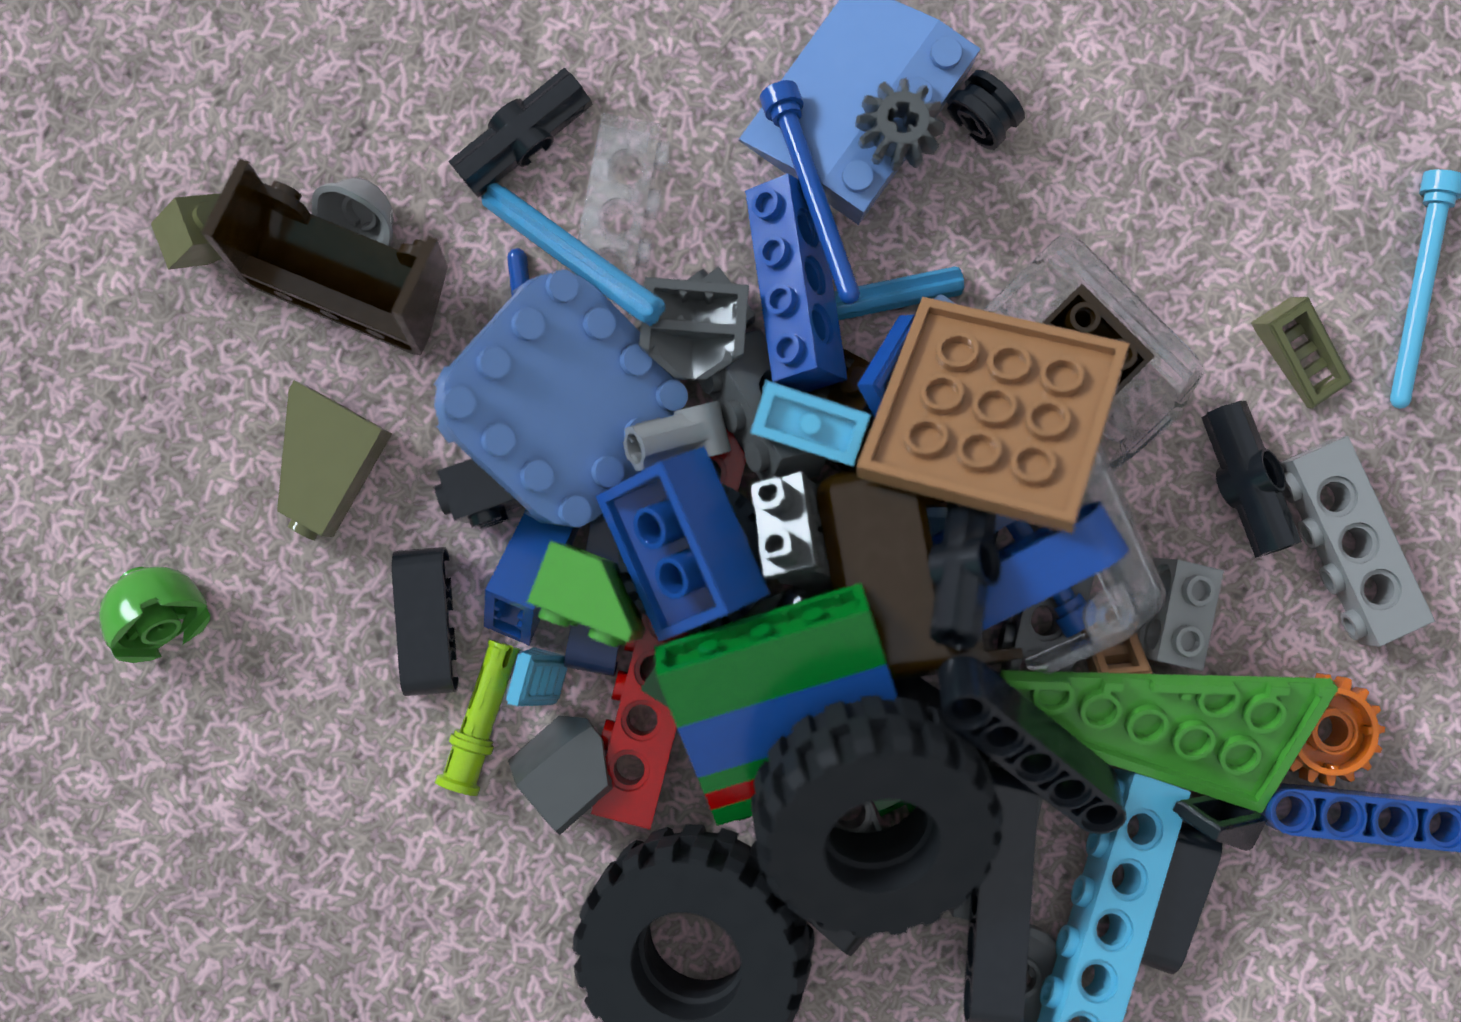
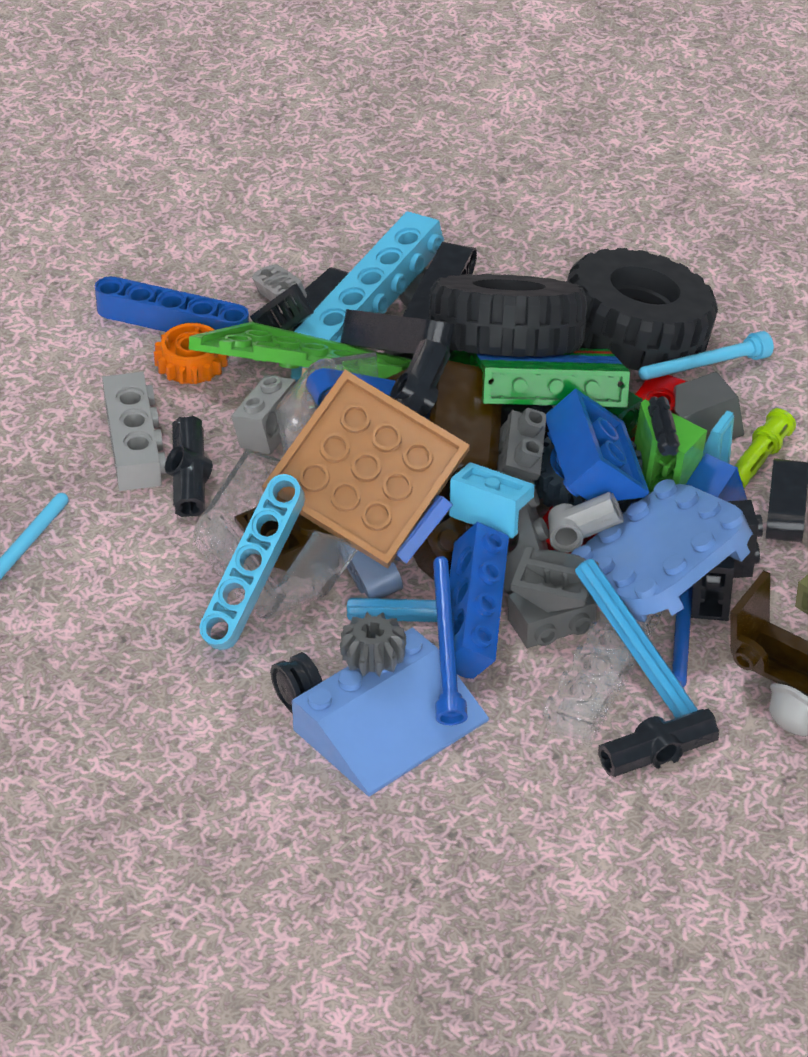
camera: 165 degrees left, 45 degrees down
olive slope [1251,297,1352,409] -> none
none -> medium azure beam [199,474,305,650]
none -> light grey beam [252,264,307,308]
none -> medium azure piece [638,331,774,380]
none -> black axle [648,396,680,456]

